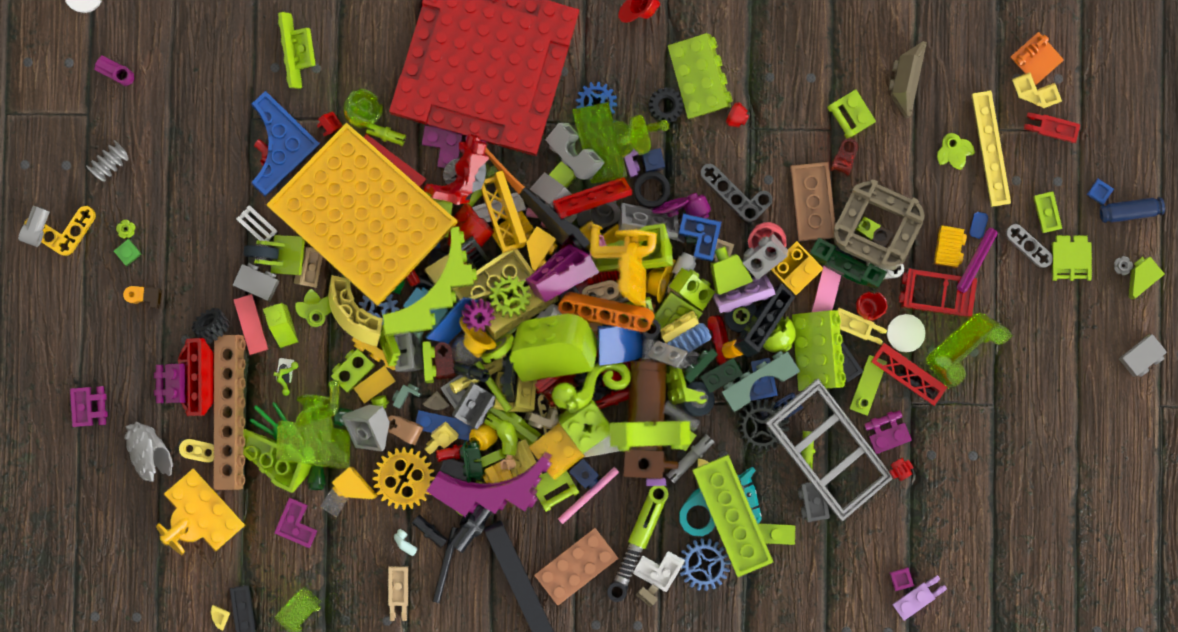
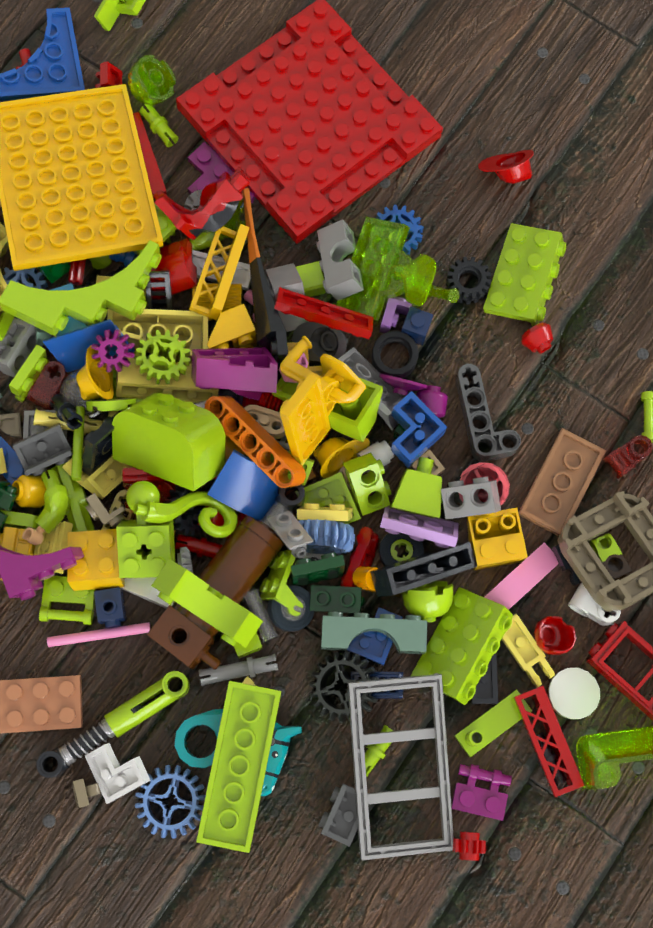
camera: 30 degrees right, 10 degrees down
medium lavender tile [646,477,666,486] -> none
lime tile [758,524,795,545] -> none
dark green slope [810,238,887,289] -> none
none -> light grey gear [177,547,194,574]

